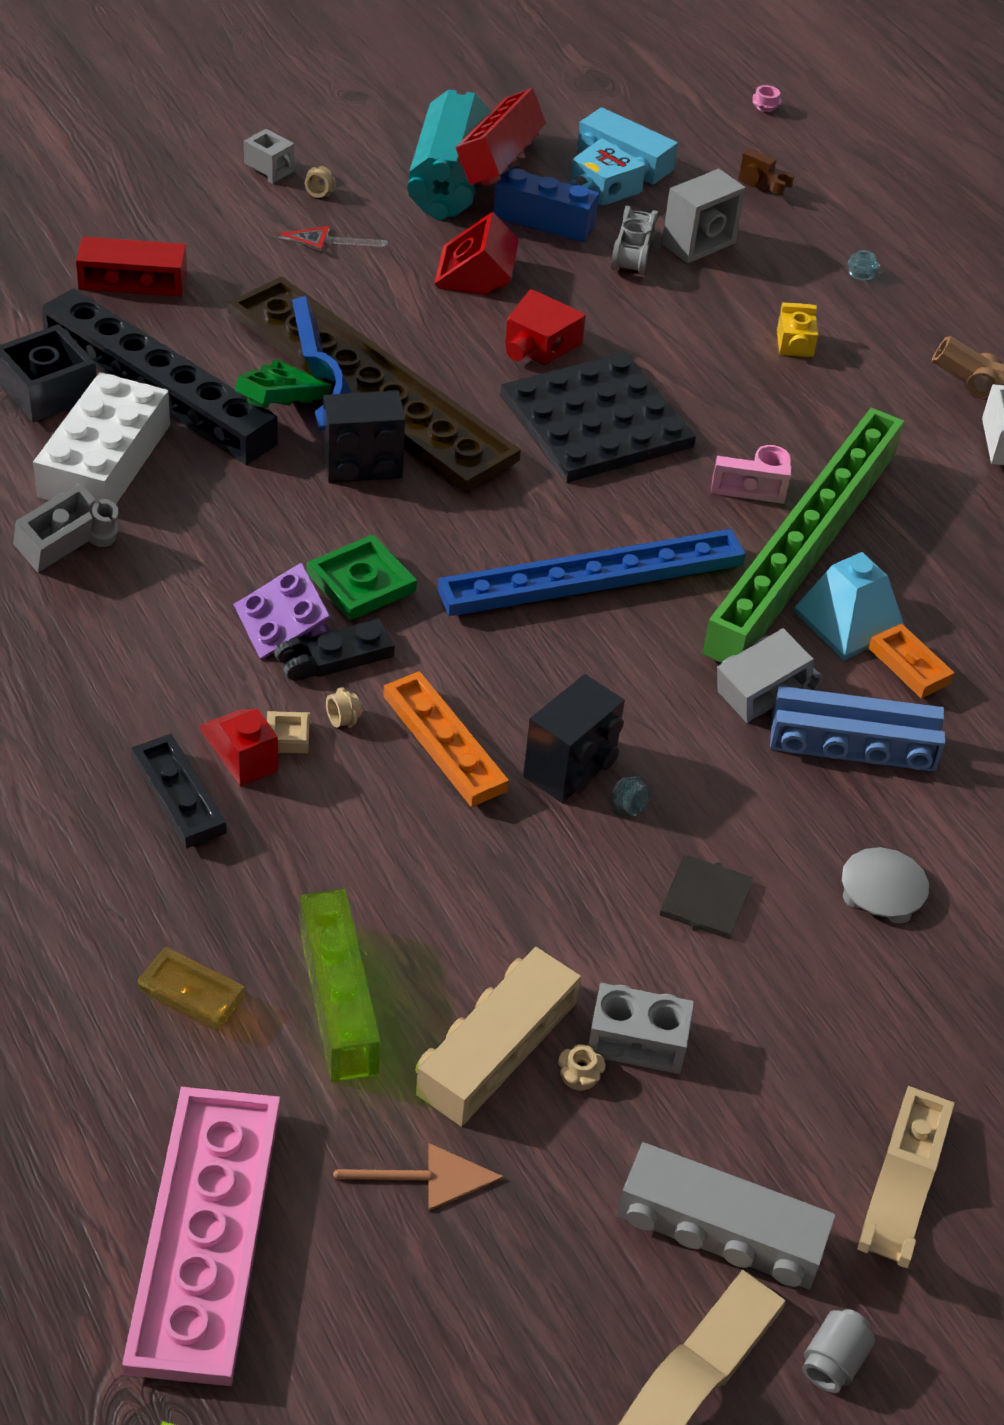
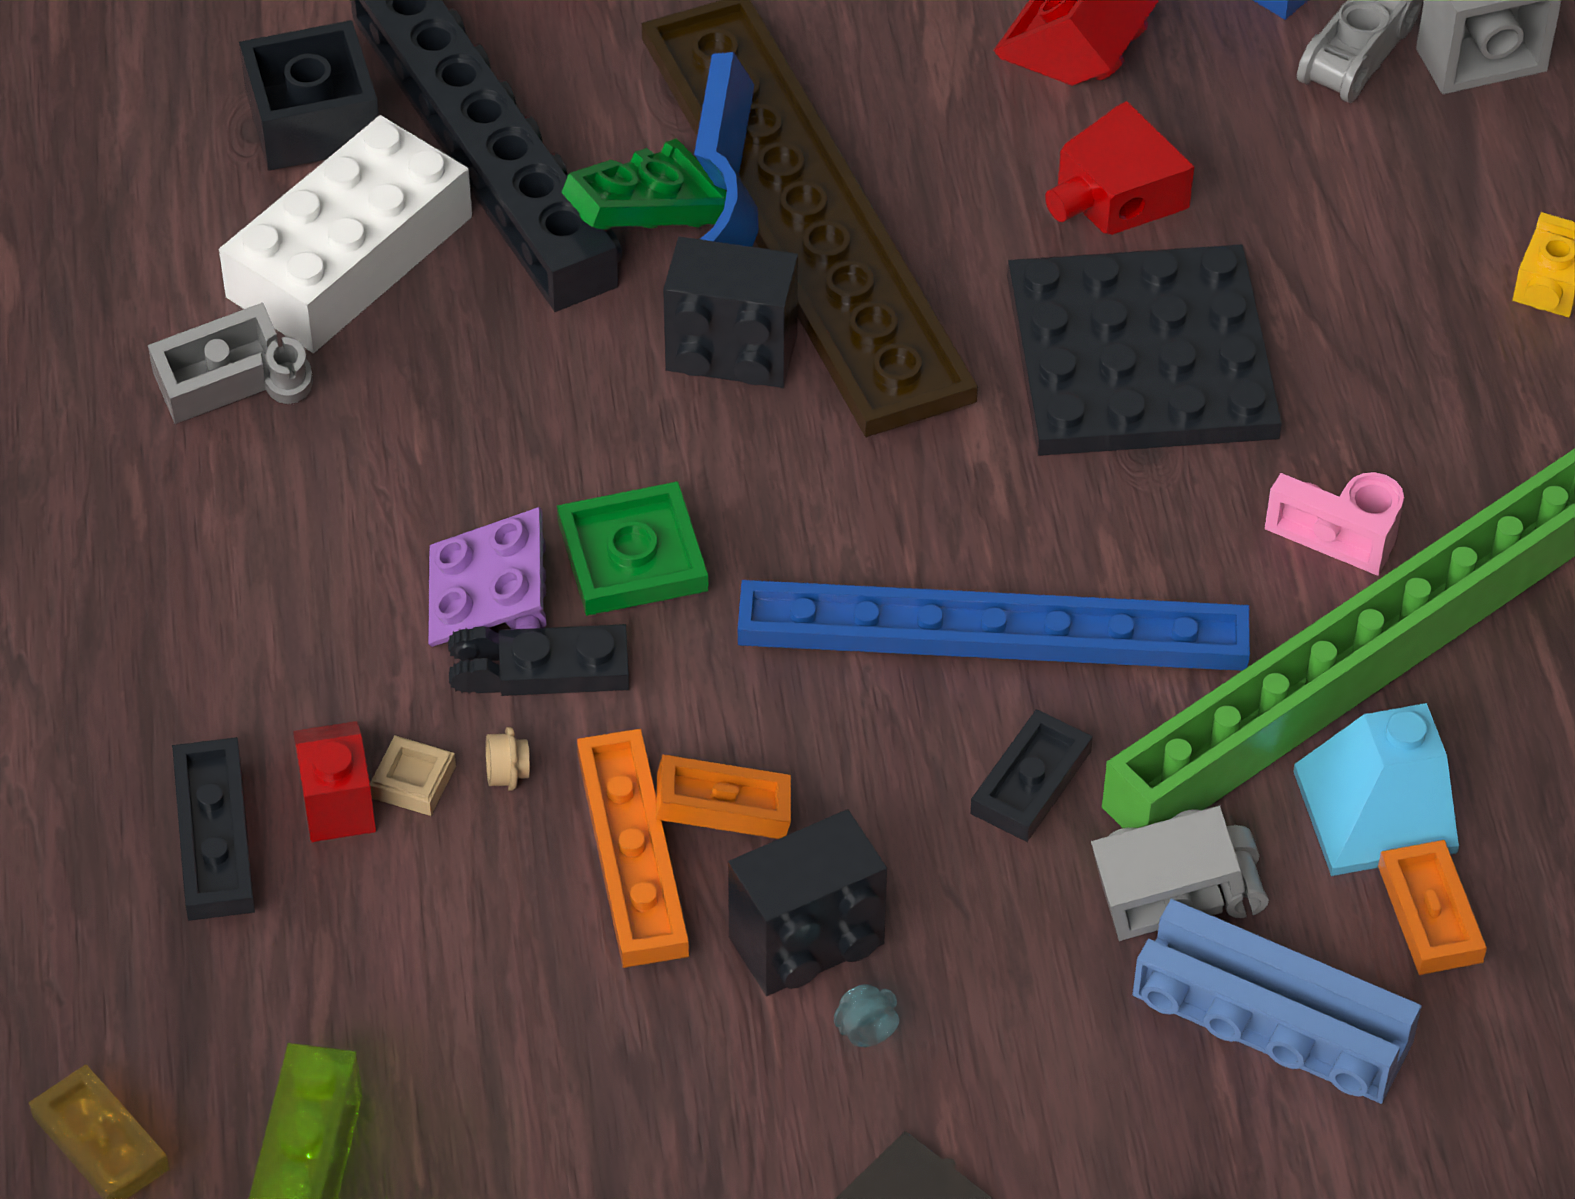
camera: 25 degrees right, 5 degrees up
none -> orange plate [656,754,791,839]
none -> black plate [970,709,1093,842]

